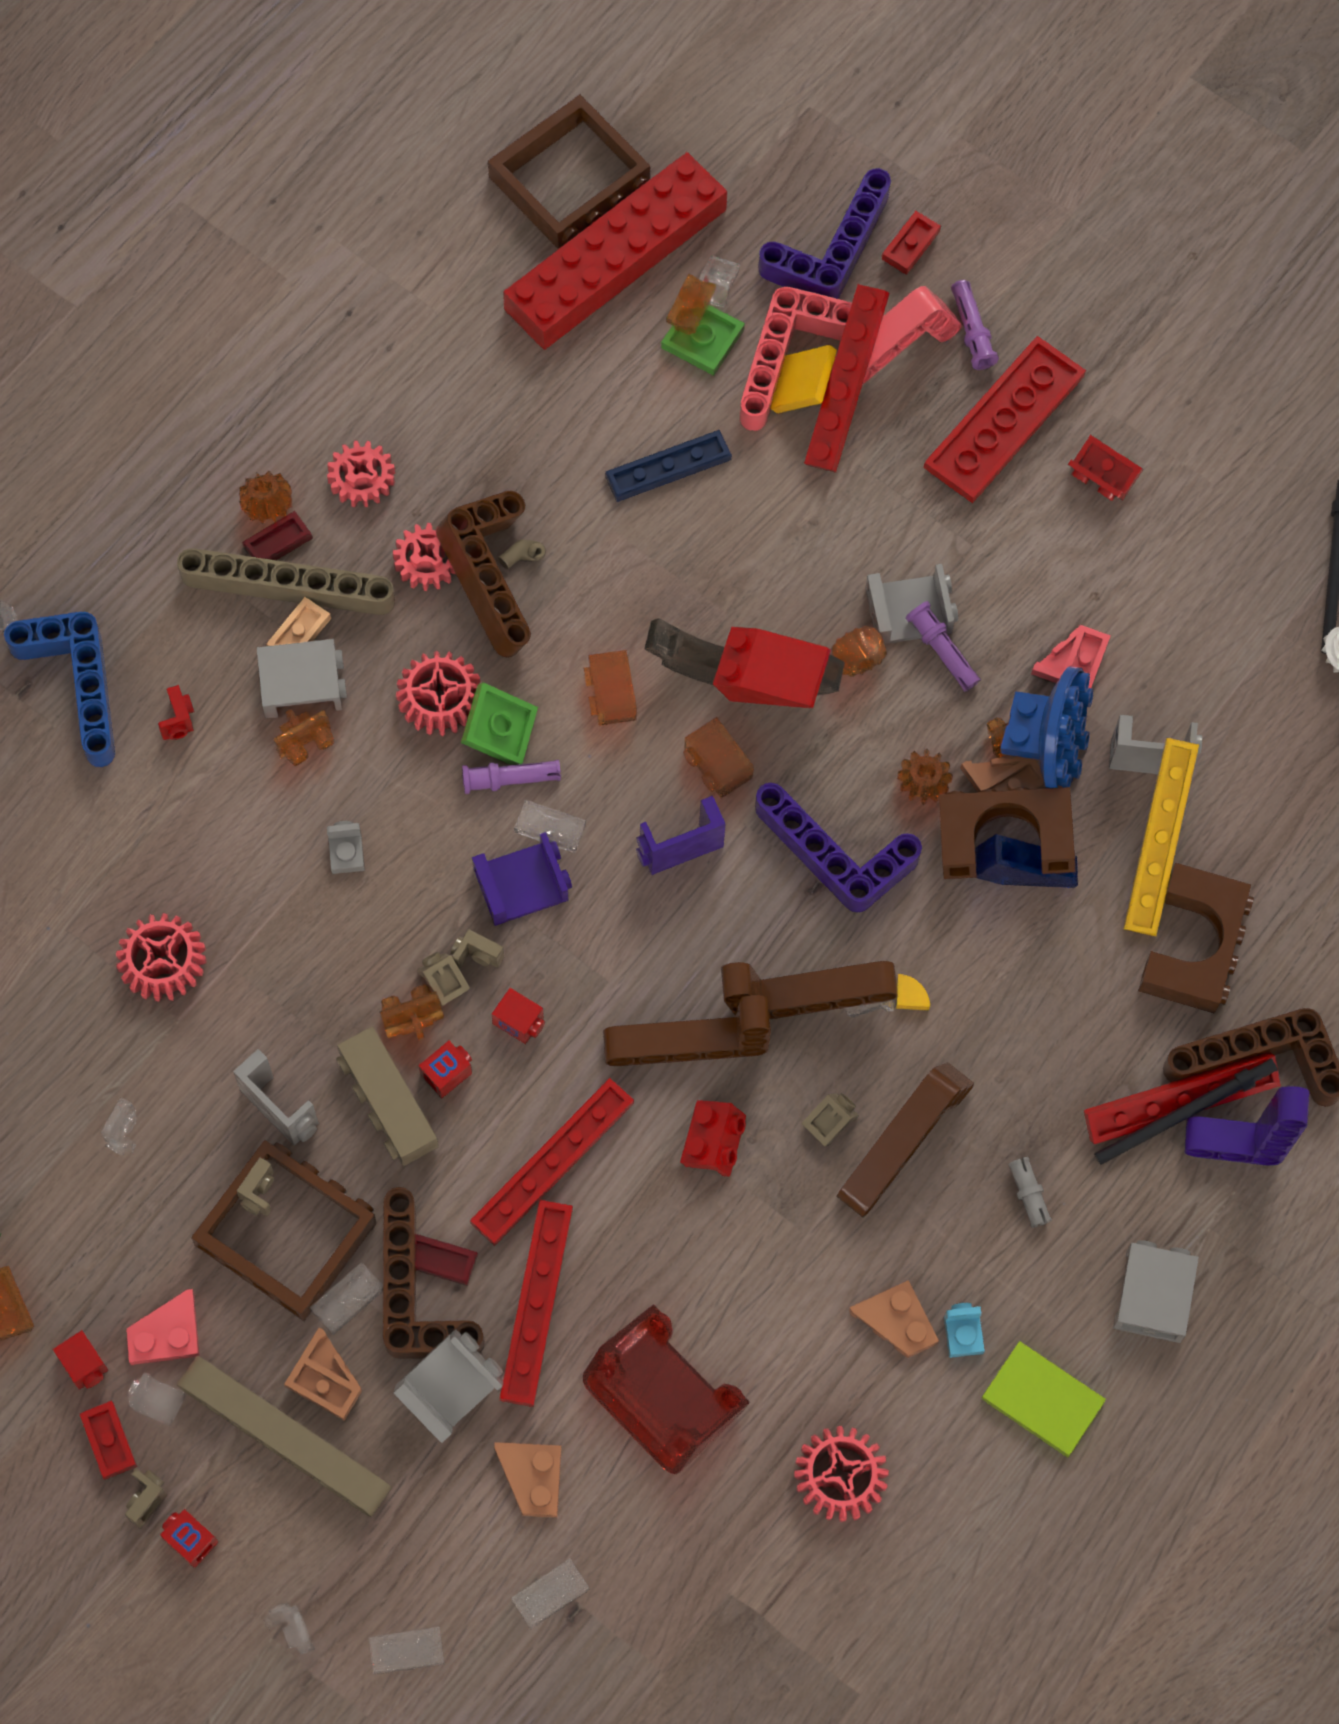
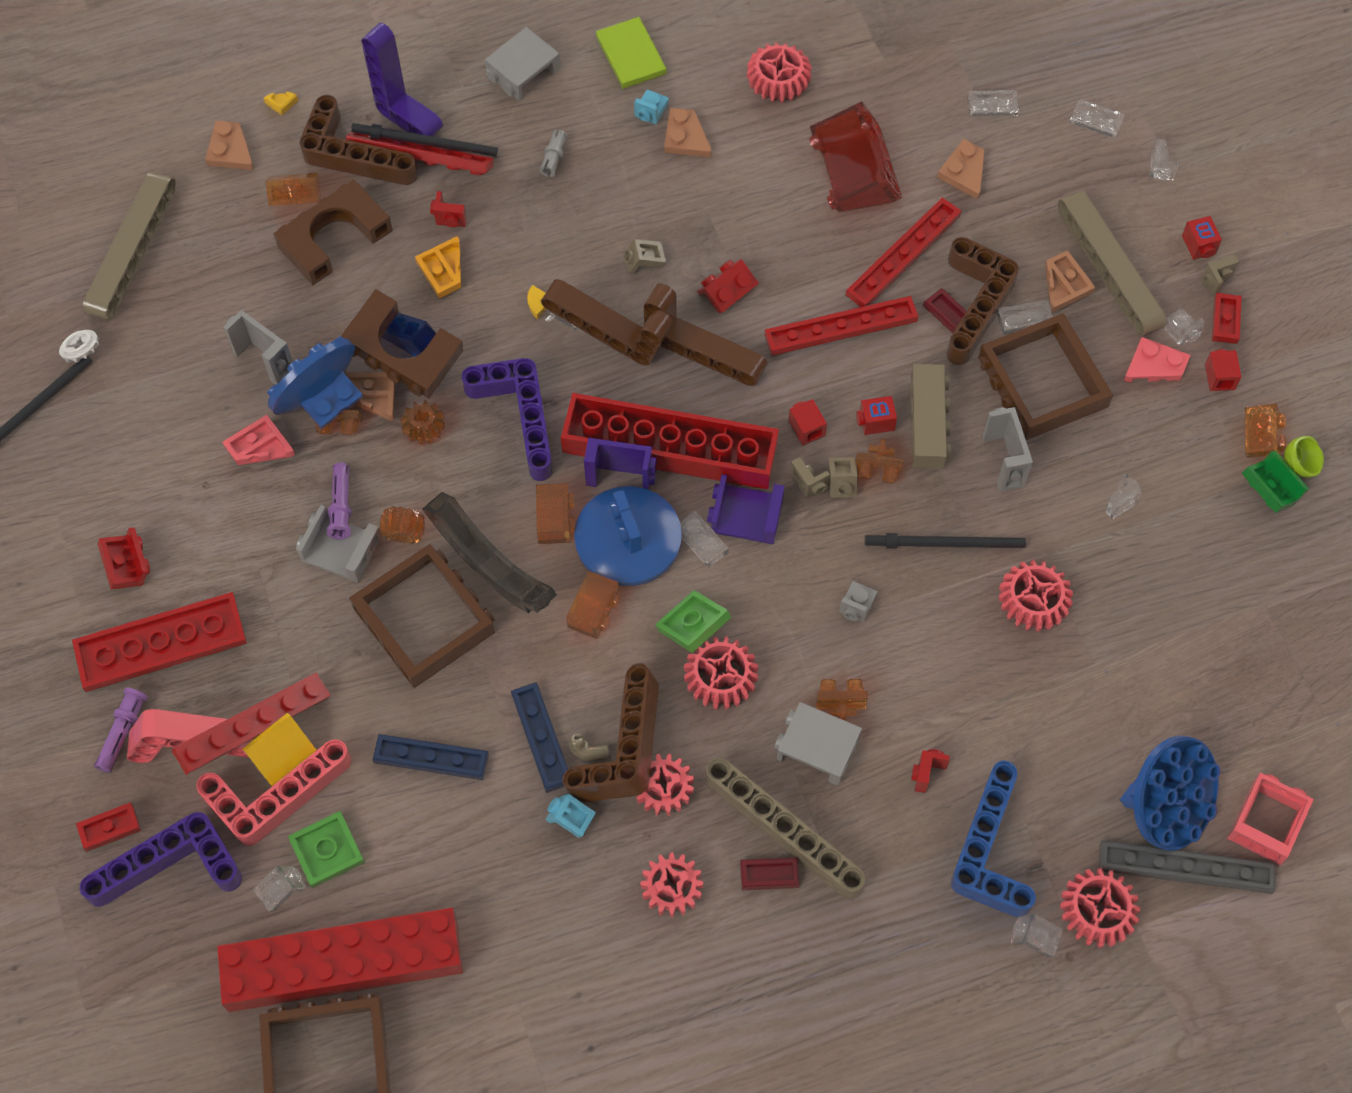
camera: 145 degrees left, 5 degrees down
dark tan bracket [237,1157,274,1216] -> none
clear orange gear [239,470,293,524] -> none
light nougat plate [266,597,331,646] -> none
light grey panel [394,1329,503,1443] -> none
medium lavender pin [462,760,561,794] -> none
clear orange hips [666,274,717,335] -> none
red slope [713,627,831,709] -> none
reddish brown beam [836,1063,975,1218] -> none
yellow tile [1123,738,1199,936] -> none
none -> clear orange brick [265,172,321,206]
none -> reddish brown window [349,544,495,688]
none -> light orange wing [415,236,461,299]
none -> red bracket [430,191,467,227]
none -> dark blue tile [511,682,568,793]
none -> medium azure bracket [546,794,596,838]
none -> red brick [561,393,779,490]
none -> blue bracket [574,486,682,586]
none -> black bar [864,533,1026,549]

